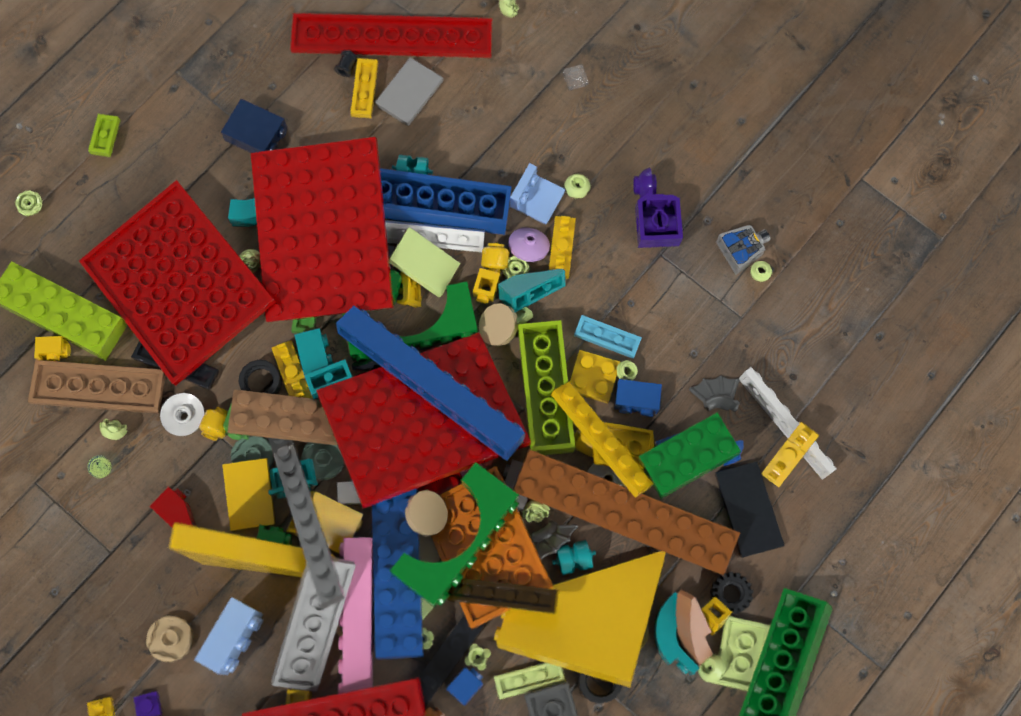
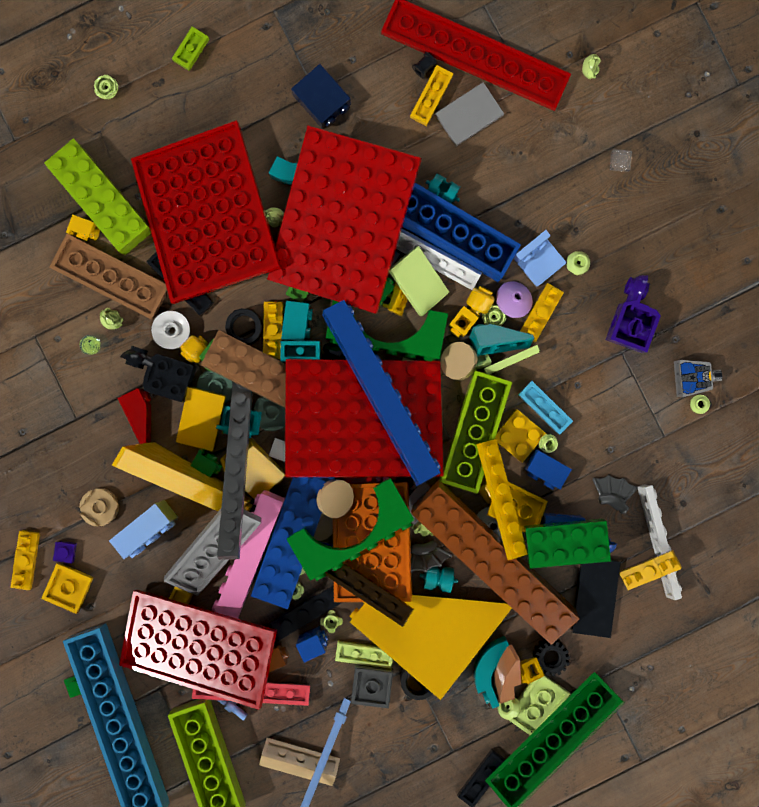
camera: 25 degrees right, 15 degrees up
none -> black brick [120,346,197,403]
none -> yellowish green tile [482,345,540,375]

